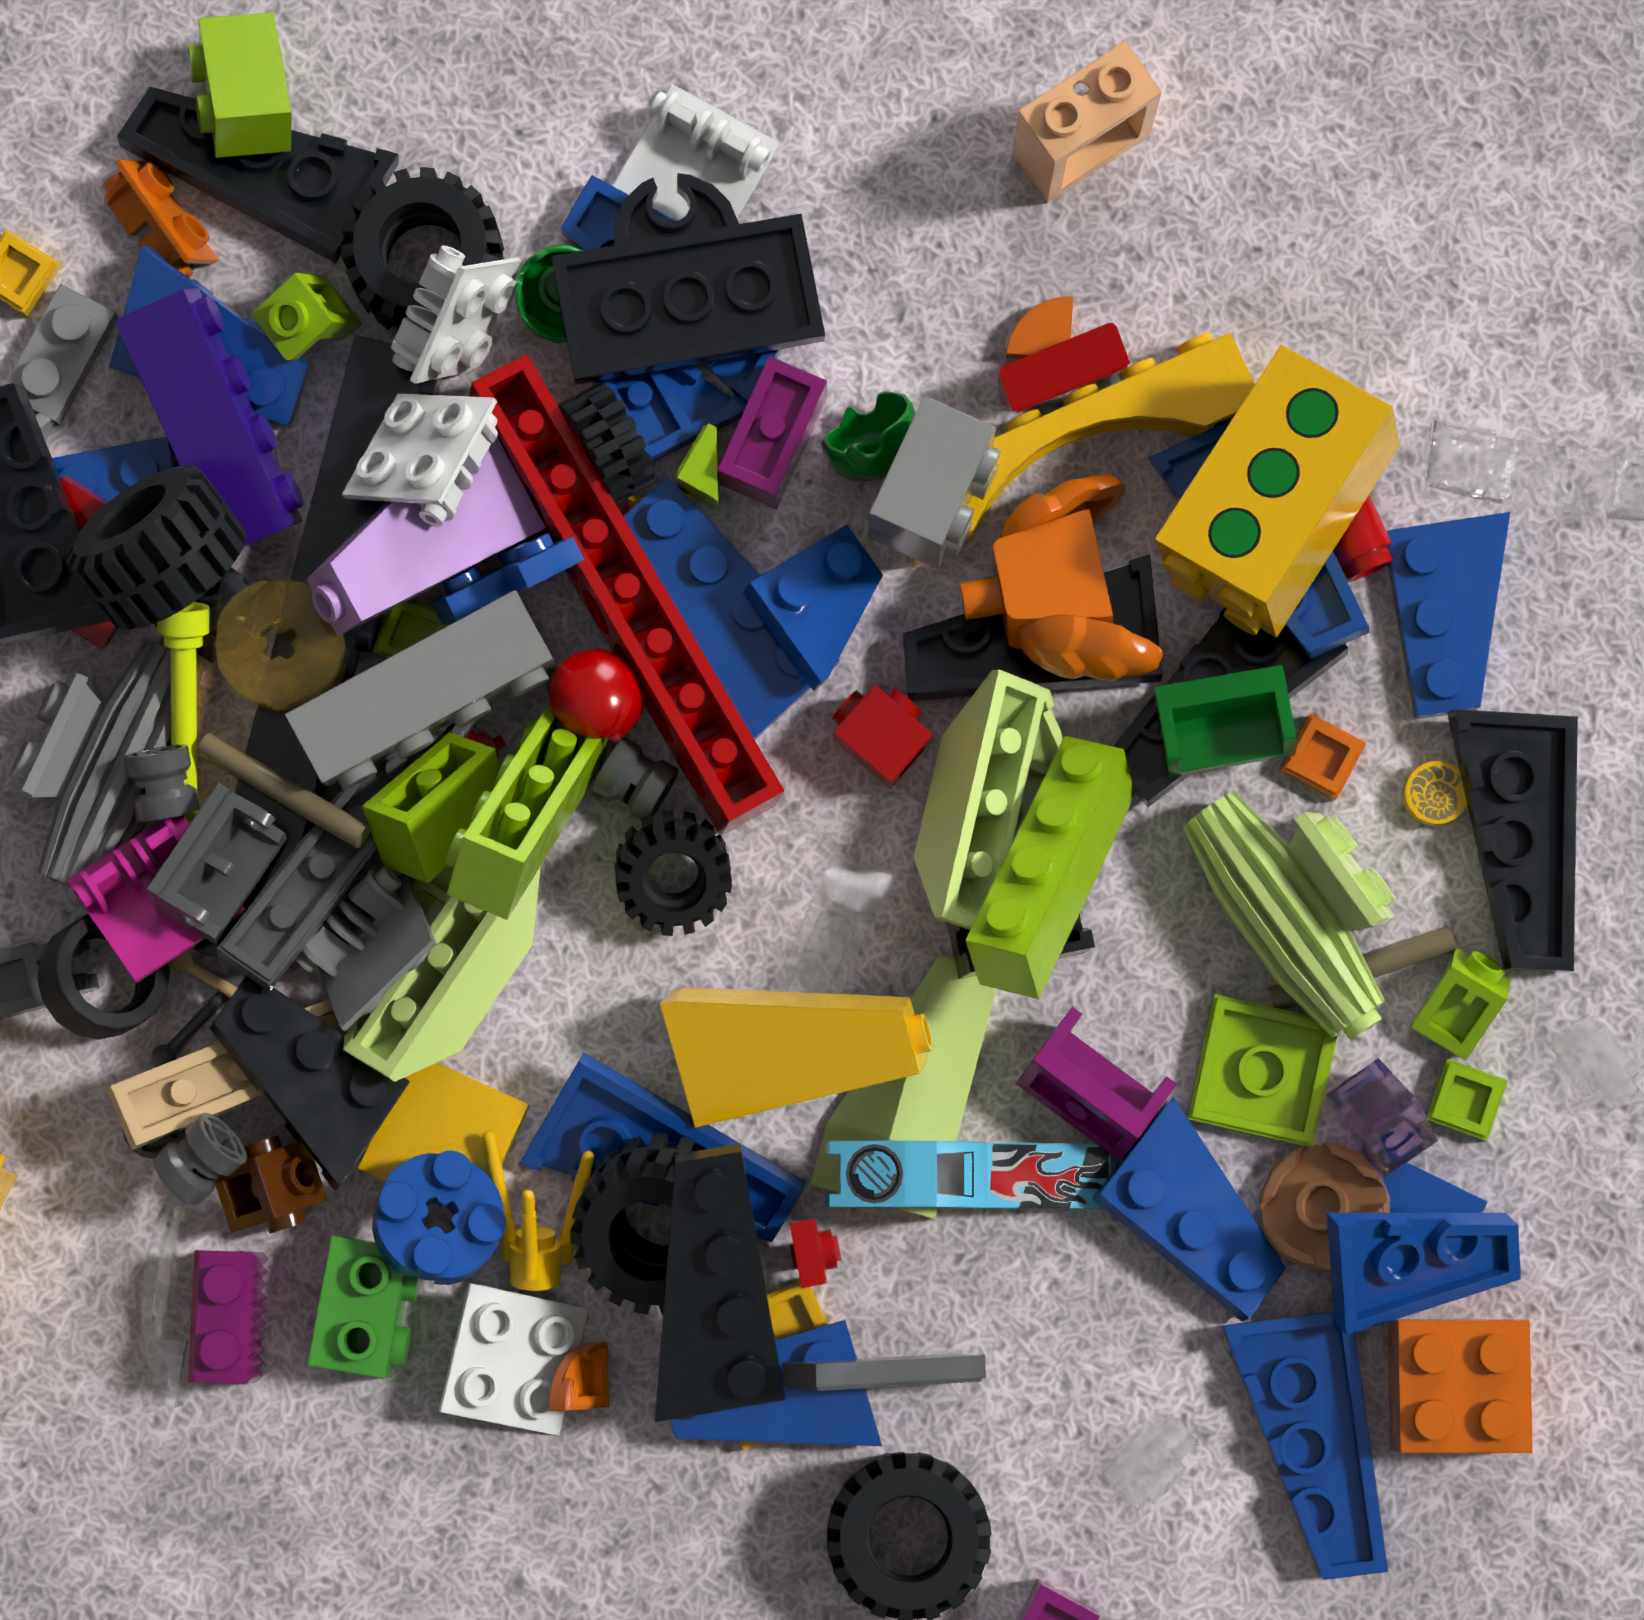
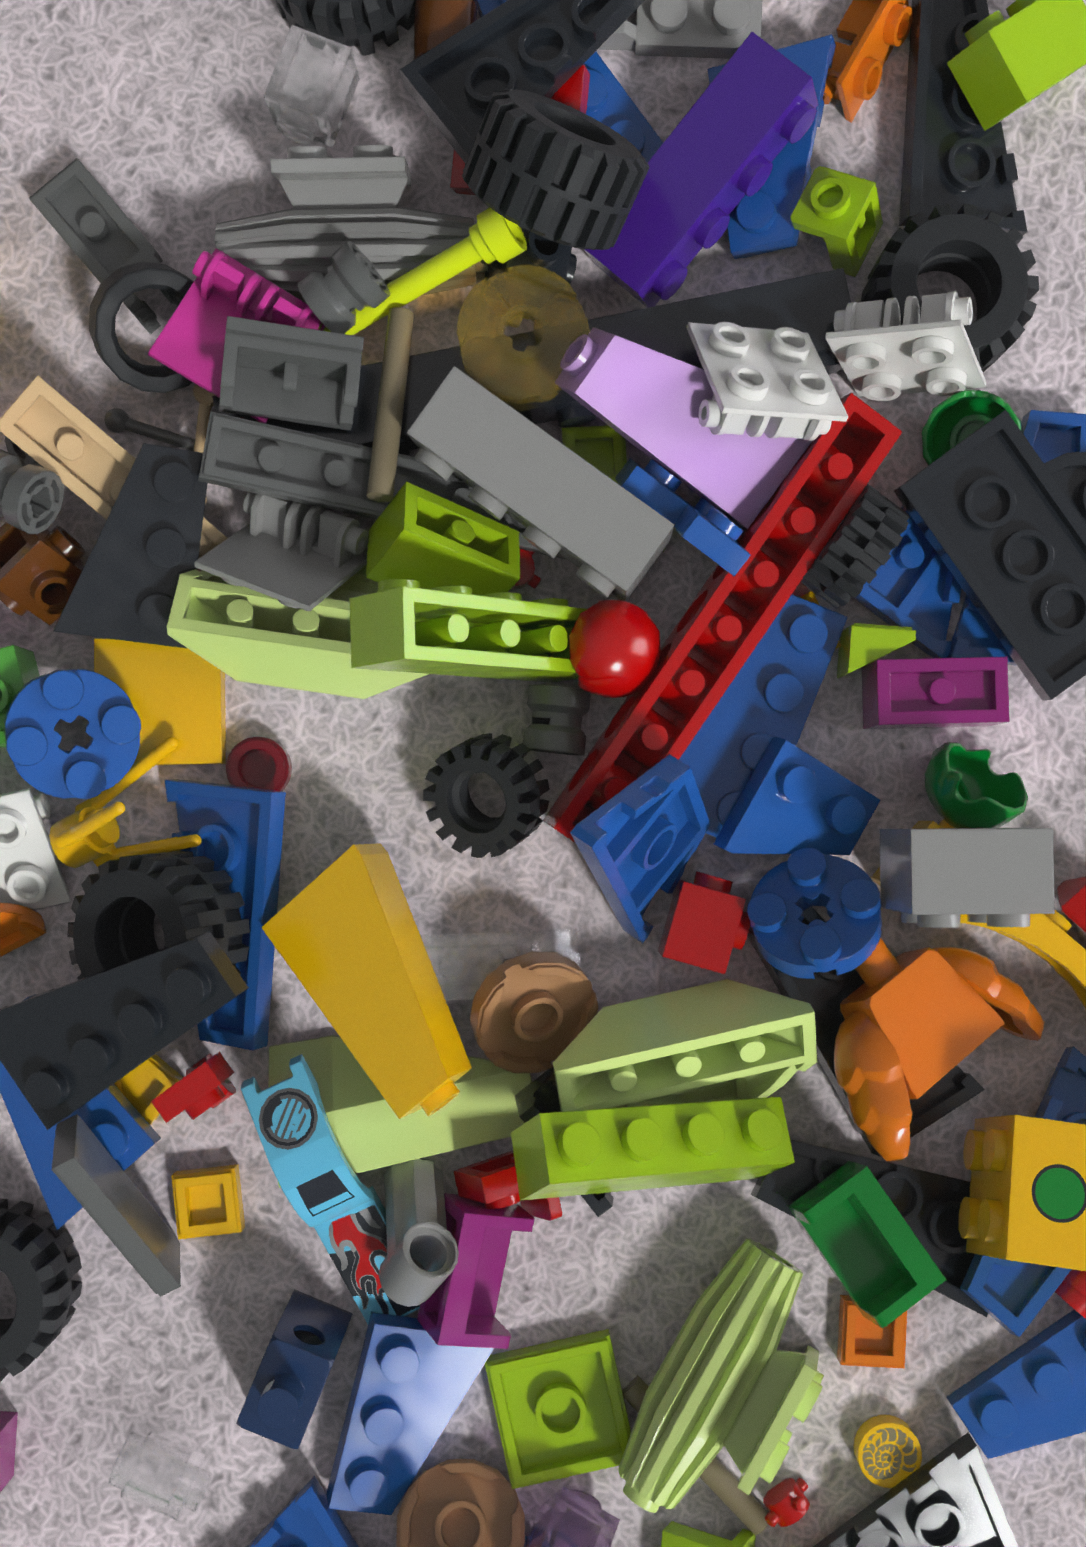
camera: 60 degrees right, 5 degrees up
none -> yellow tile [171,1164,245,1240]
none -> dark red tile [226,737,292,791]
none -> dark blue torso [236,1289,353,1449]
none -> light grey piece [379,1159,459,1307]
none -> red bracket [453,1150,562,1221]
none -> medium nougat tile [469,952,599,1073]
none -> blue wing [570,754,710,944]
none -> blue plate [747,848,882,979]
none -> red piece [763,1478,810,1527]

